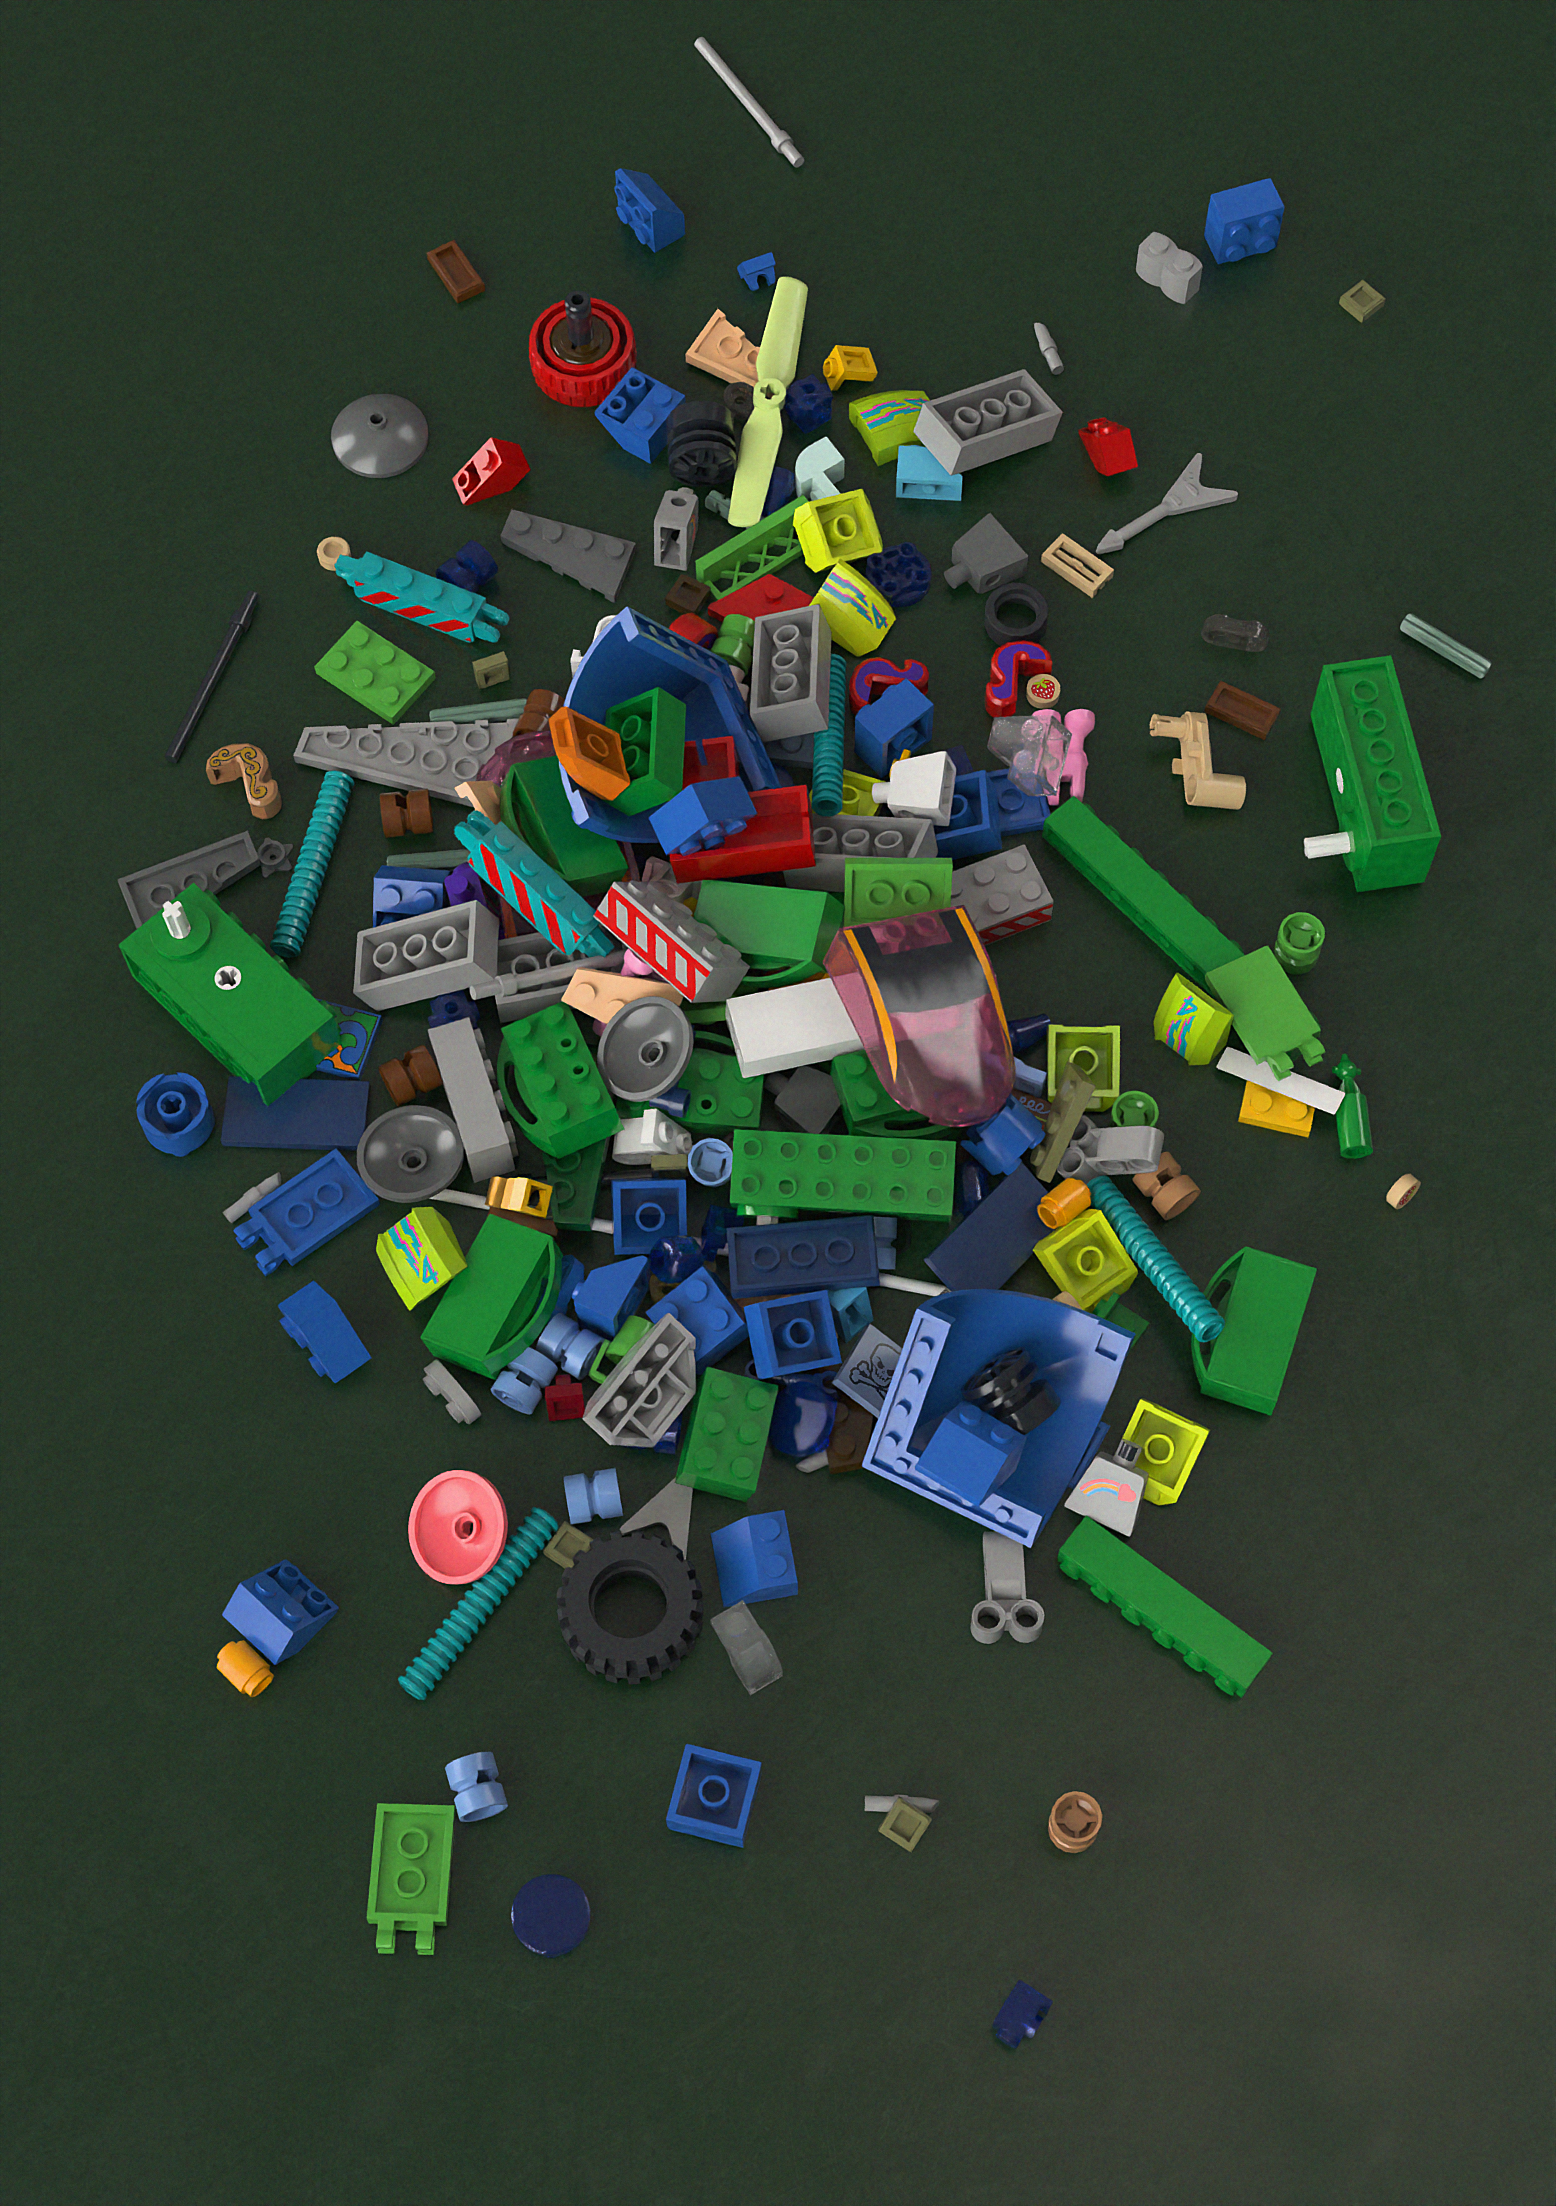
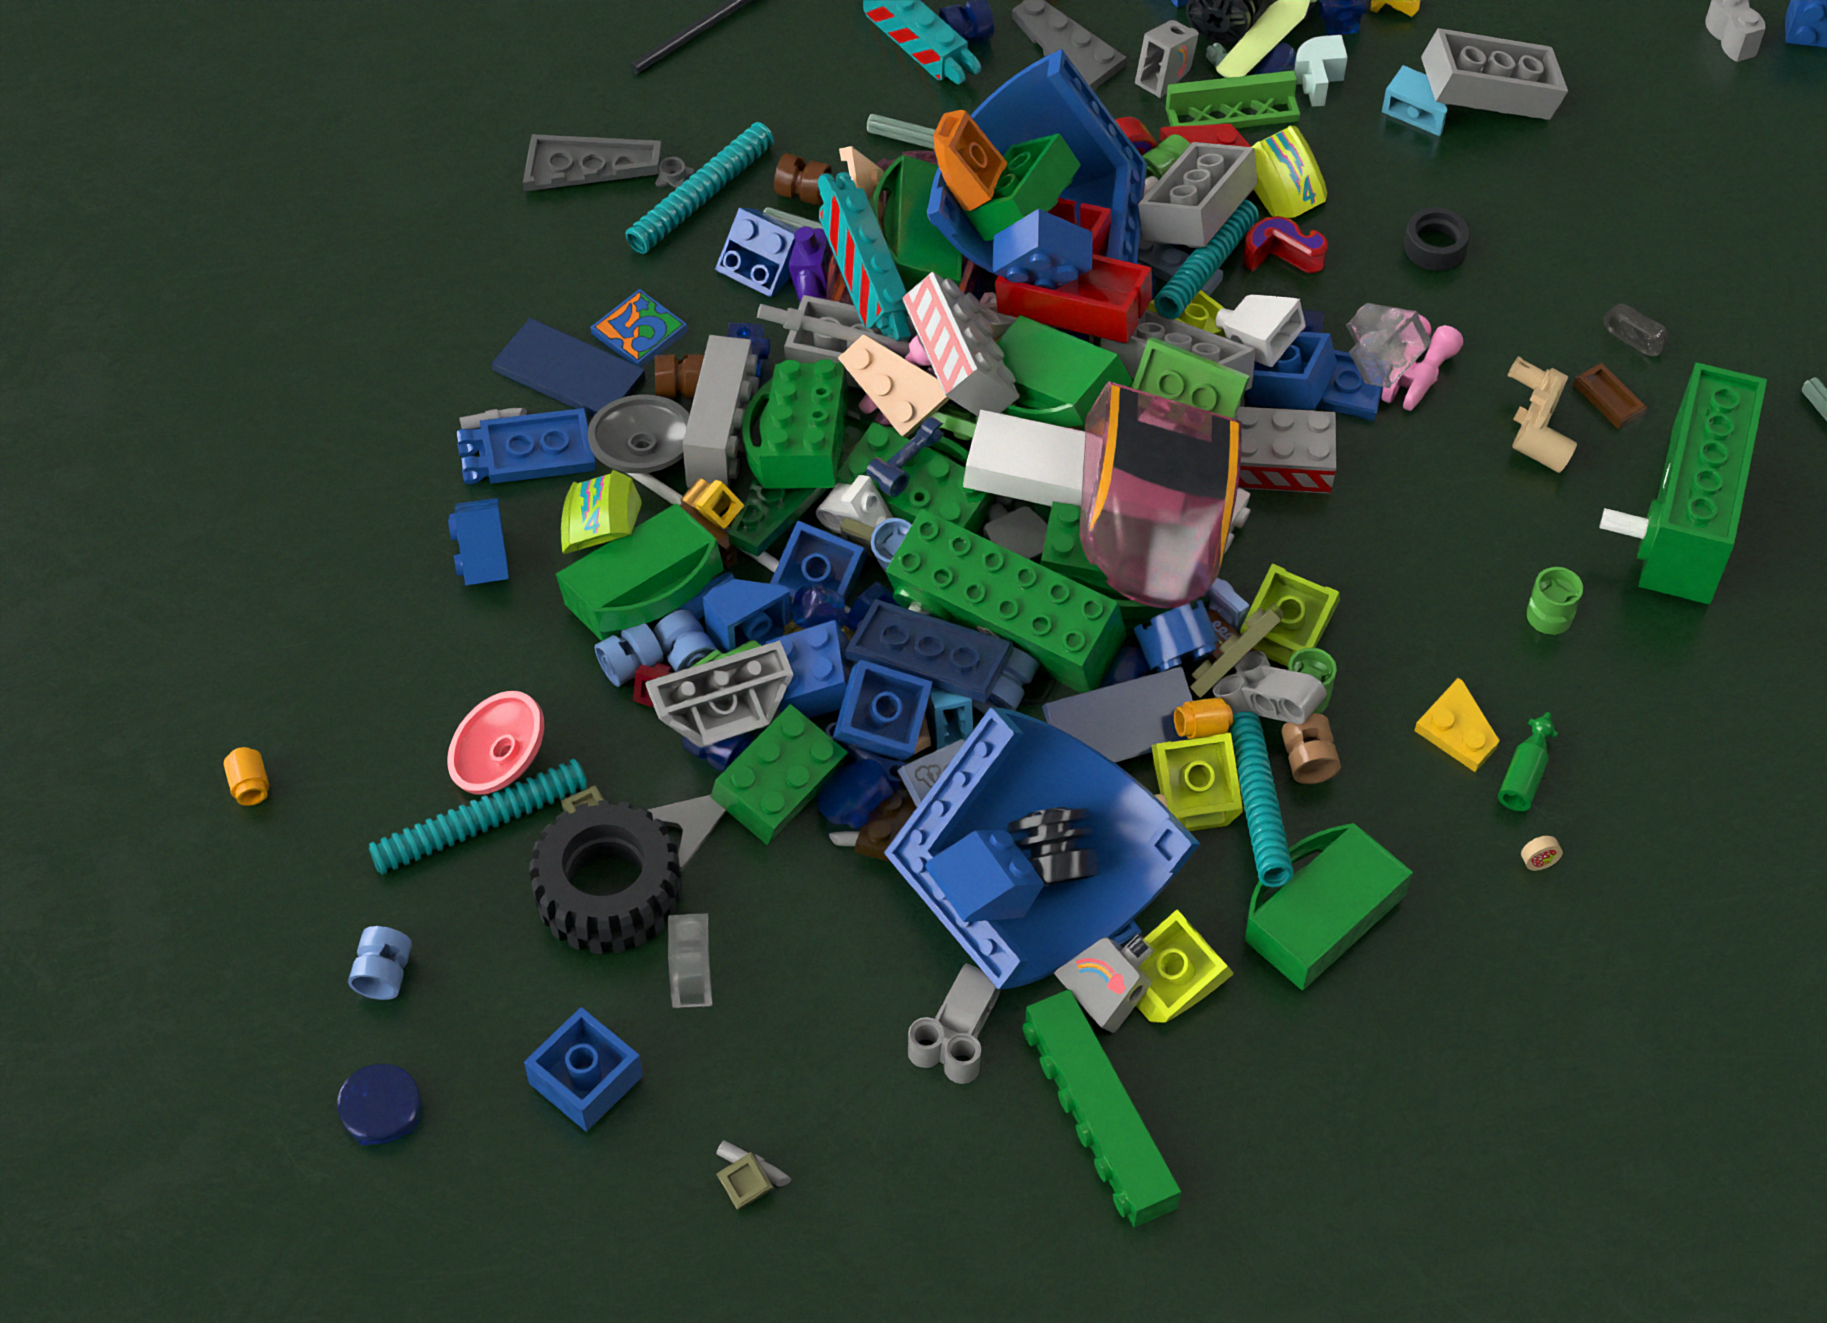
camera: 25 degrees right, 10 degrees down
green piece [119,882,342,1106] -> none
blue brick [136,1072,216,1157] -> none
medium nougat animal [206,743,282,819] -> none
blue slope [222,1559,339,1665] -> none
light grey wing [294,718,519,807] -> none
bright green plate [314,621,436,725] -> none
light grey brick [353,900,499,1011] -> none
bright green tile [367,1803,456,1955] -> none
light grey plate [423,1359,481,1425] -> none
olive tile [472,651,511,689] -> none
medium blue wheel [563,1468,623,1524] -> none
dark grey dish [597,996,693,1102] -> none
dark brown plate [665,574,711,615] -> none
blue slope [711,1510,798,1608] -> none
neon yellow slope [793,489,883,573] -> none
lime slope [849,390,930,466] -> none
blue brick [854,678,934,778] -> none
clear blue tile [865,542,932,607] -> none
dark grey torso [944,513,1028,594] -> none
red animal [985,640,1052,720] -> none
clear blue cone [997,1013,1052,1054] -> none
tan tile [1026,674,1060,709] -> none
light grey piece [1034,323,1064,375] -> none
tan tile [1041,533,1114,598] -> none
green brick [1042,796,1321,1062] -> none
medium nougat wheel [1048,1791,1102,1853] -> none
red slope [1078,417,1138,476] -> none
green bracket [1092,1292,1149,1355] -> none
light grey piece [1096,453,1238,554] -> none
lime slope [1153,973,1234,1065] -> none
bright green tile [1205,945,1325,1081] -> none
white sticker [1216,1047,1345,1115] -> none

